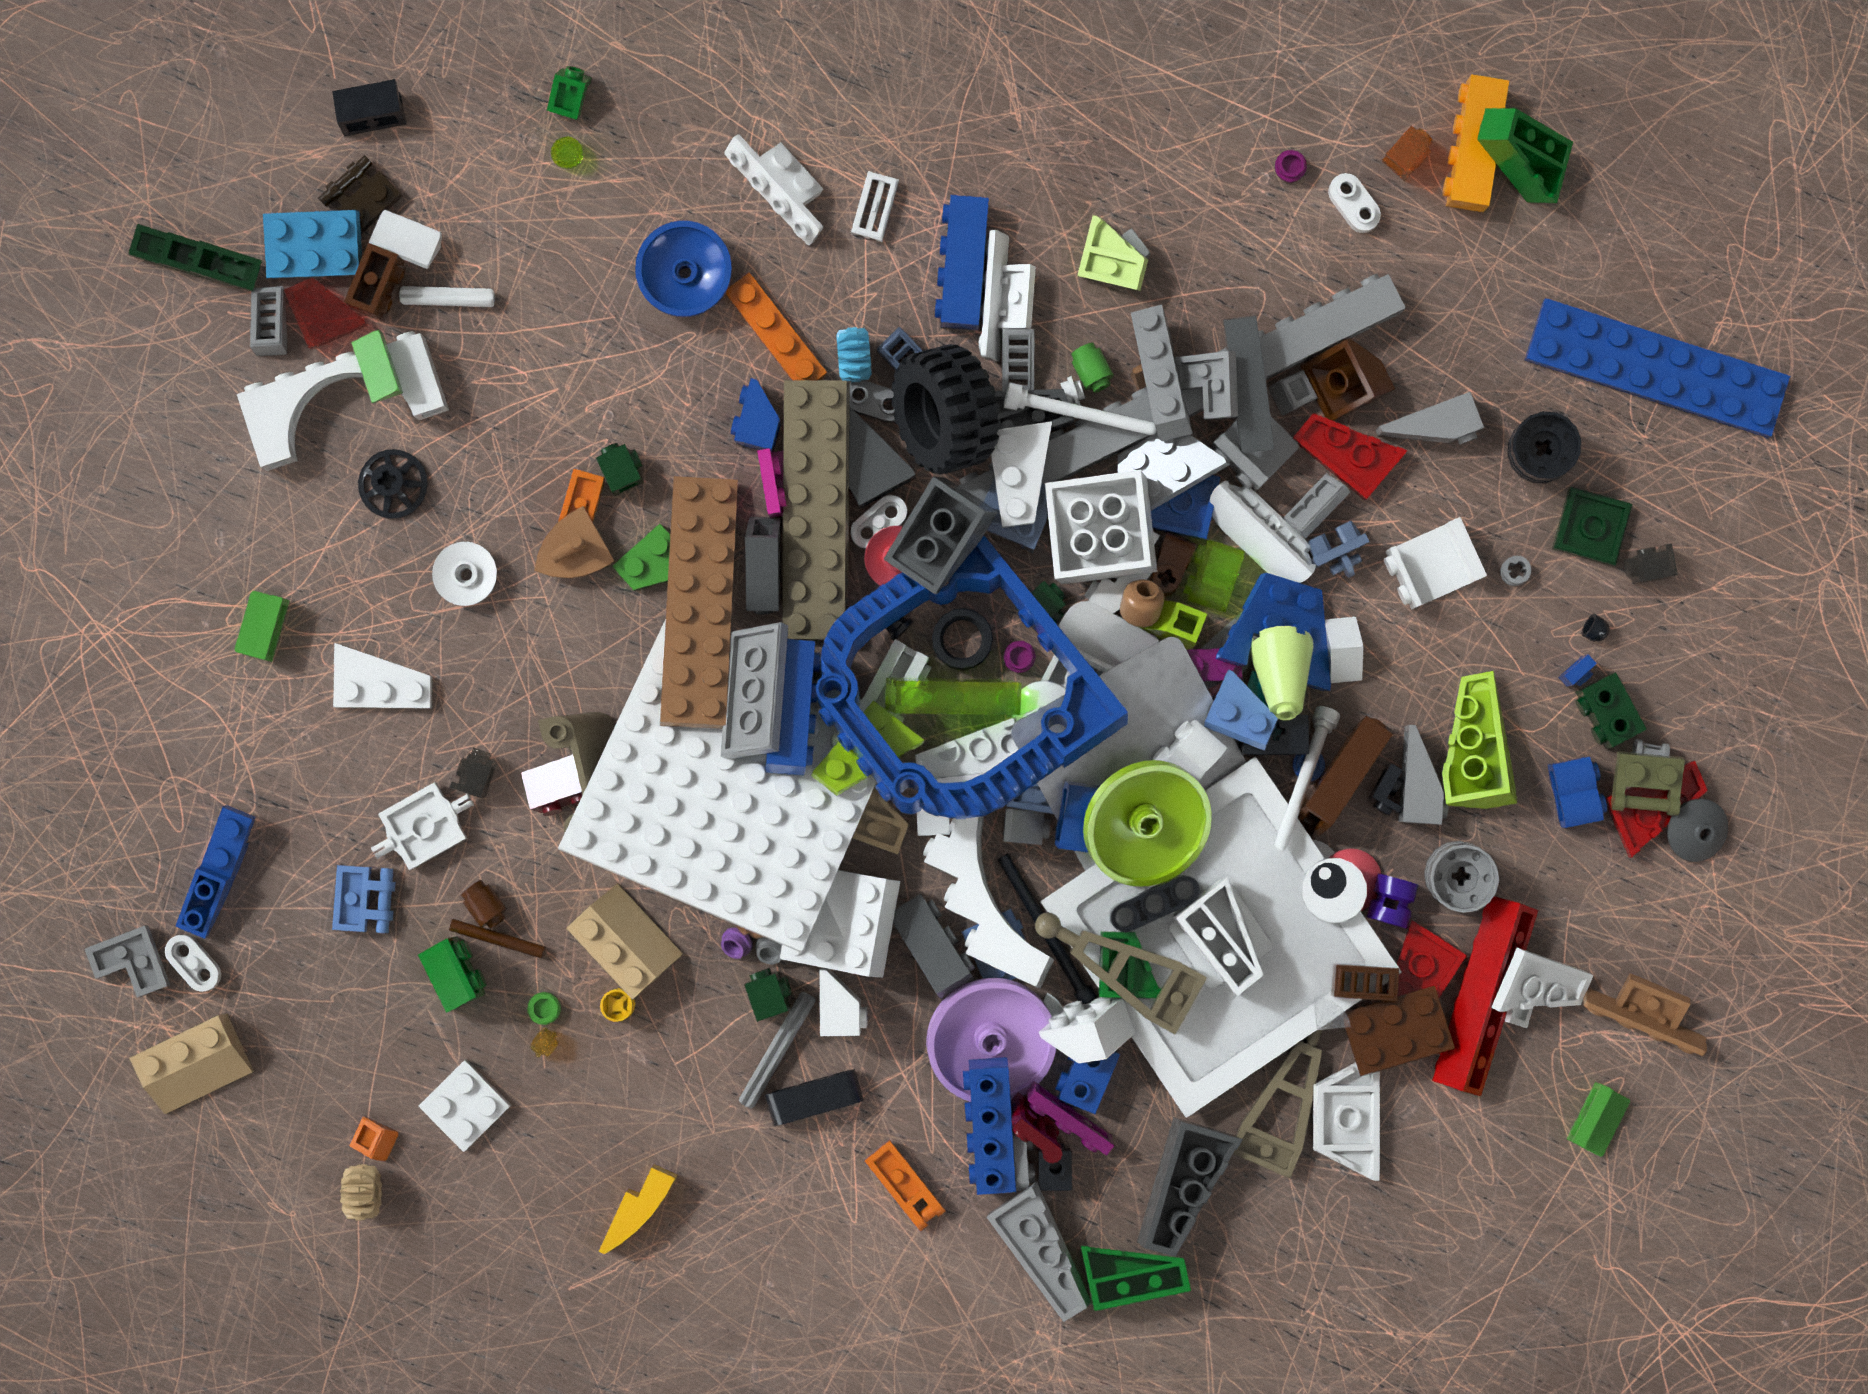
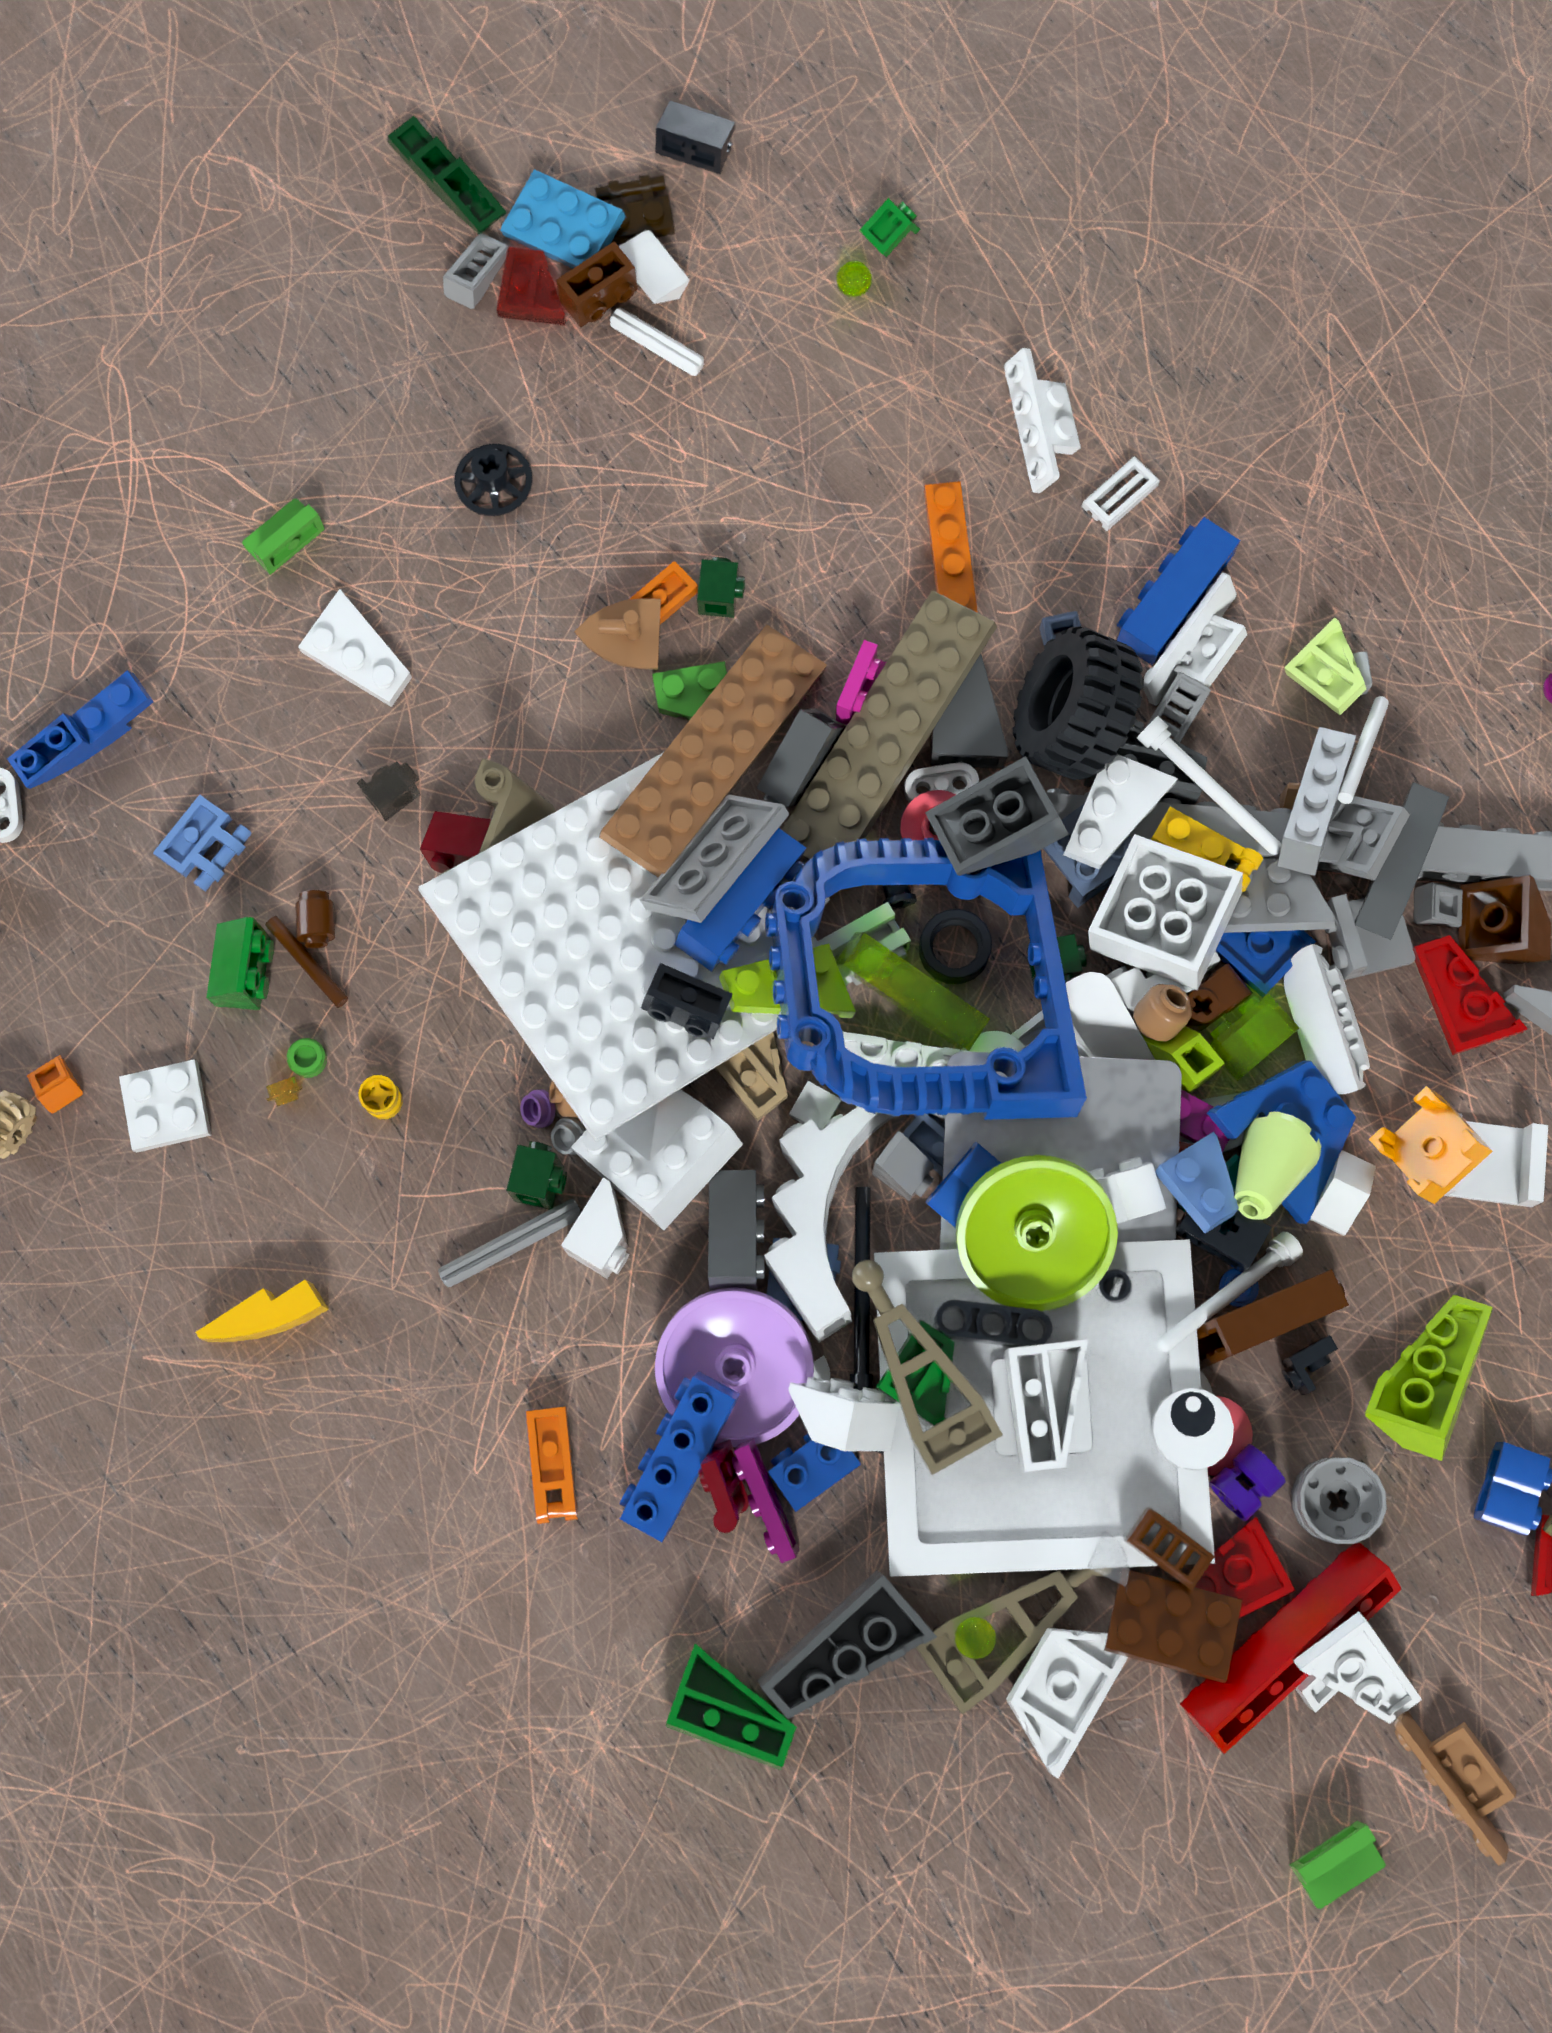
camera: 30 degrees right, 10 degrees down
white arch [237,331,449,471] -> none
slope [351,330,403,403] -> none
white plate [371,782,474,870] -> none
white dish [432,542,497,606] -> none
tan slope [566,883,683,1000] -> none
blue dish [635,221,732,317] -> none
blue slope [730,378,781,452] -> none
black beam [765,1069,864,1126] -> none
medium azure gear [836,327,872,383] -> none
light grey plate [850,380,895,423] -> none
light grey wing [987,1182,1091,1322] -> none
magenta plate [1003,641,1036,673] -> none
light grey plate [1012,1127,1035,1191] -> none
black brick [1038,1142,1072,1191] -> none
white plate [1060,376,1085,405] -> none
bright green brick [1071,343,1114,393] -> none
light grey plate [1283,473,1350,538] -> none
sand blue hips [1308,521,1370,578] -> none
light grey slope [1398,725,1448,825] -> none
none -> black bracket [640,963,733,1040]
none -> clear neon green plate [955,1617,996,1659]
none -> black hinge [1099,1269,1132,1303]
none -> yellow plate [1151,806,1263,892]
none -> white bar [1337,696,1389,804]
none -> light orange panel [1369,1086,1493,1204]

